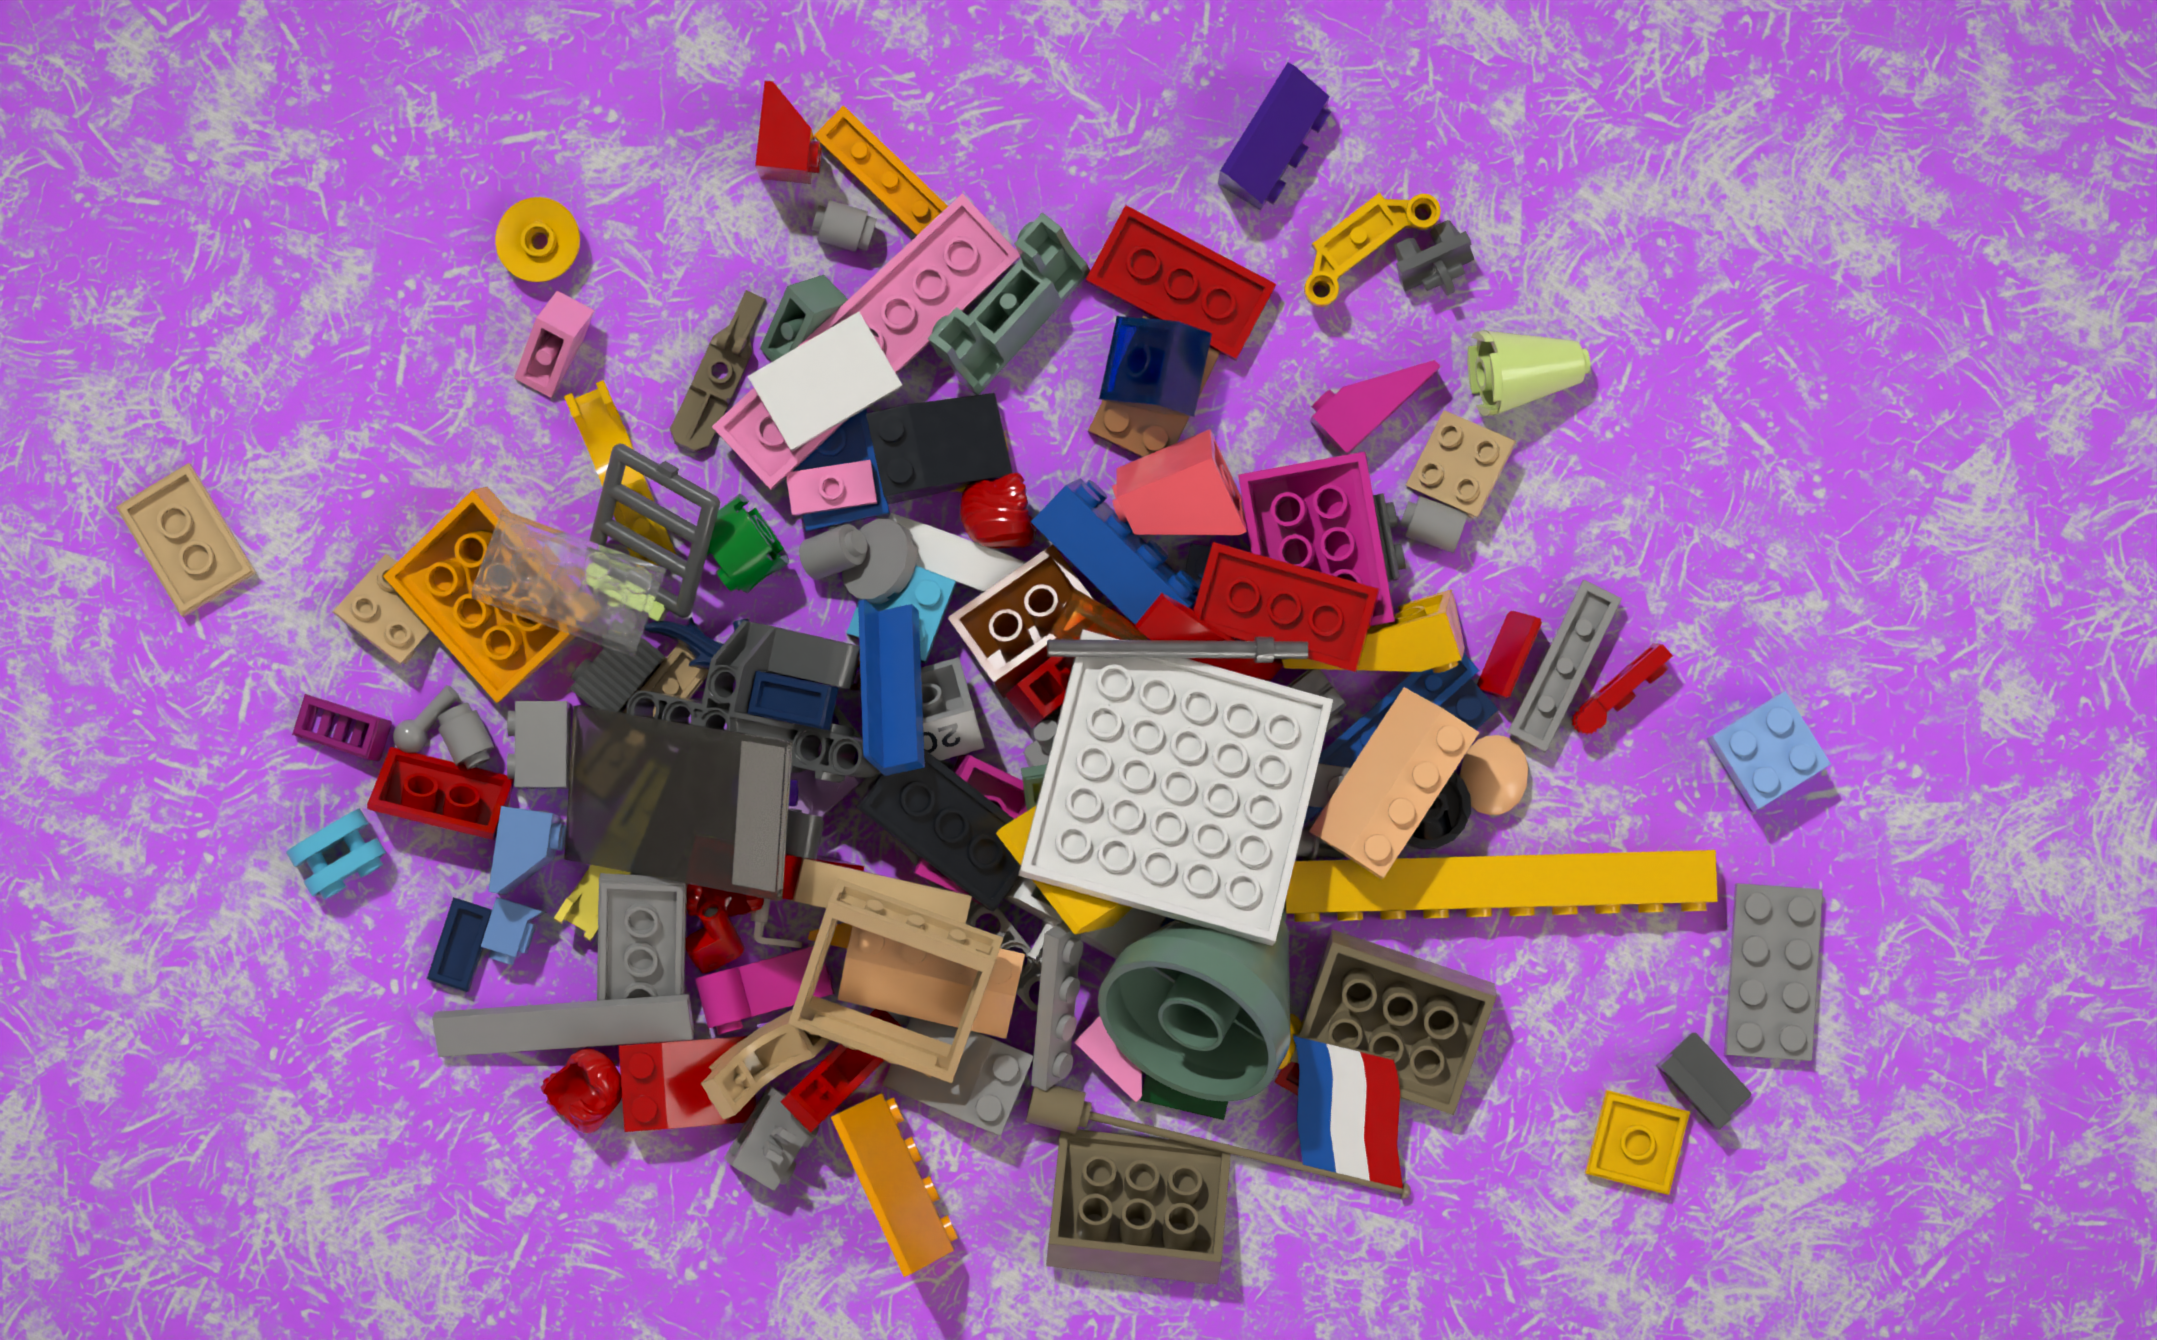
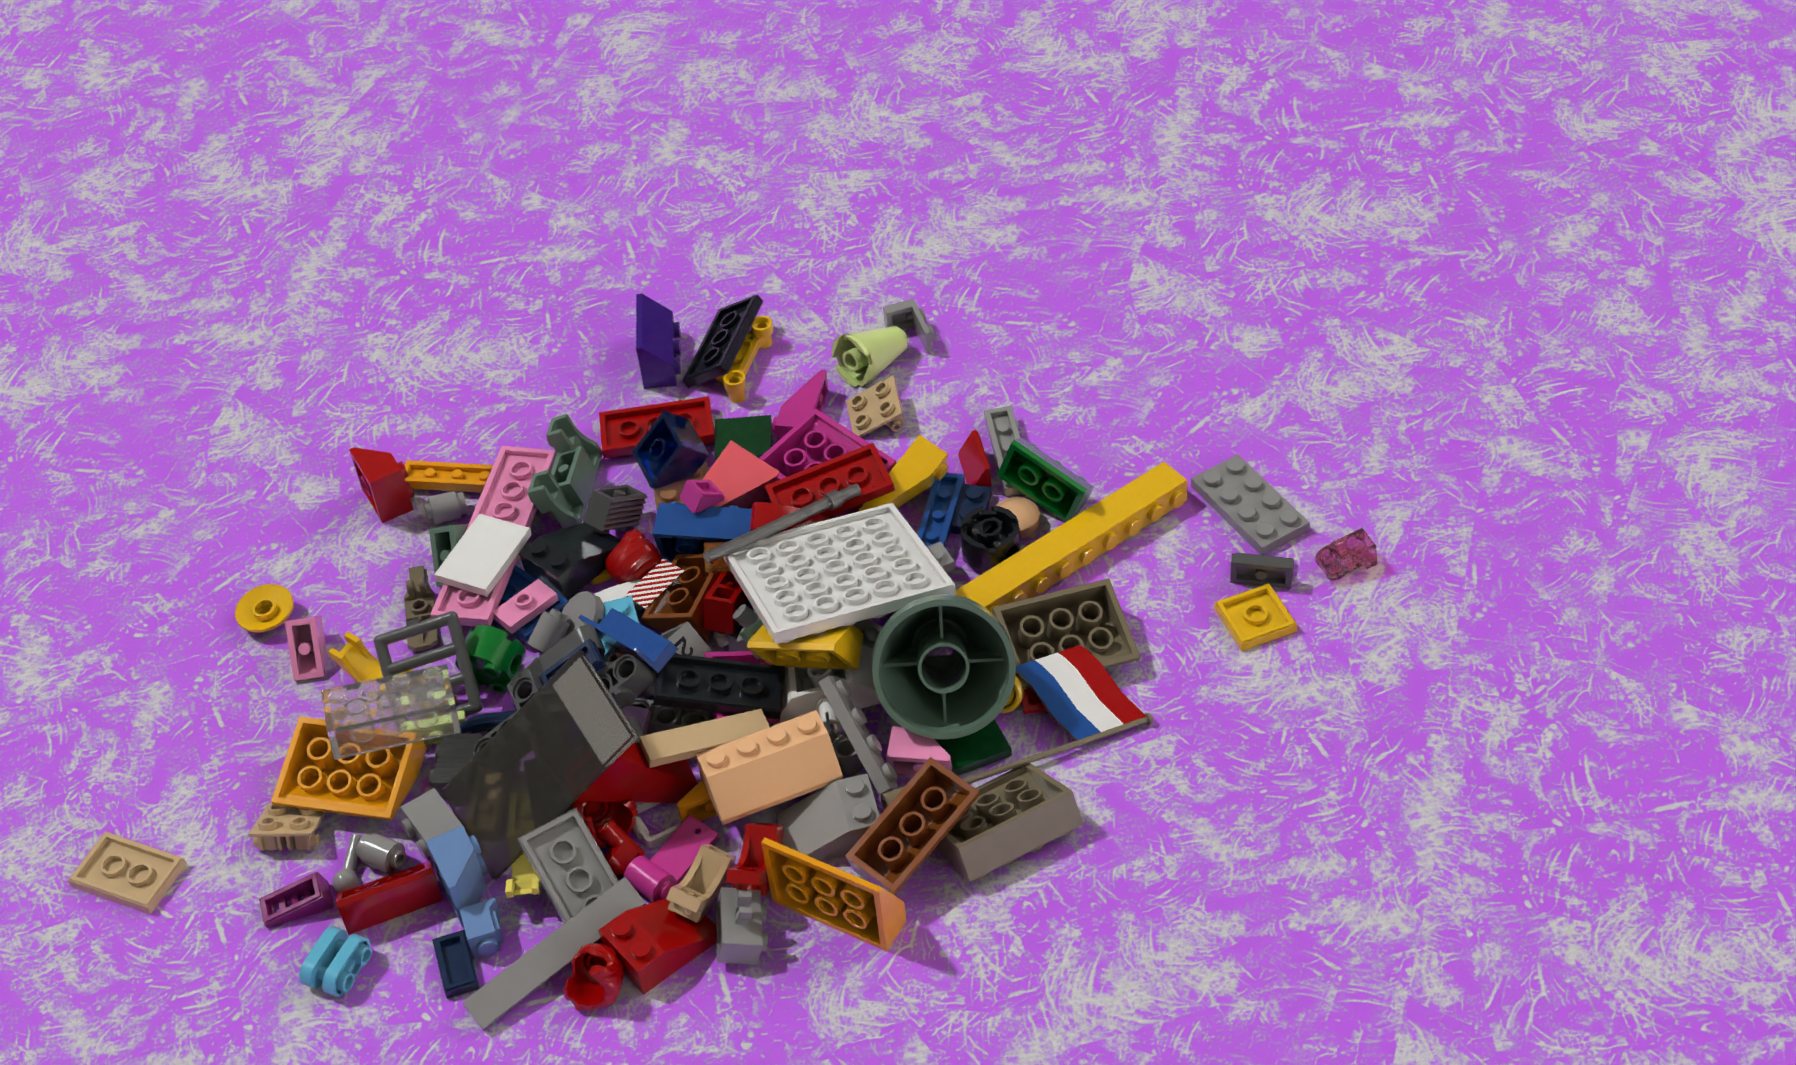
camera: 30 degrees left, 40 degrees down
tan window [788,879,1003,1083] -> none
light nougat slope [1309,687,1479,879] -> none
dark grey hips [1394,220,1474,295] -> none
light grey brick [1400,496,1468,553] -> none
red hinge [1570,643,1673,735] -> none
light blue brick [1707,691,1831,811] -> none
none -> dark grey brick [584,484,648,534]
none -> sticker [624,559,685,609]
none -> dark pink slope [680,480,725,513]
none -> black tile [682,295,763,388]
none -> dark green tile [715,415,772,461]
none -> dark orange slope [845,757,981,895]
none -> light grey bracket [883,299,935,353]
none -> green slope [997,438,1094,522]
none -> clear pink leg [1315,528,1378,580]

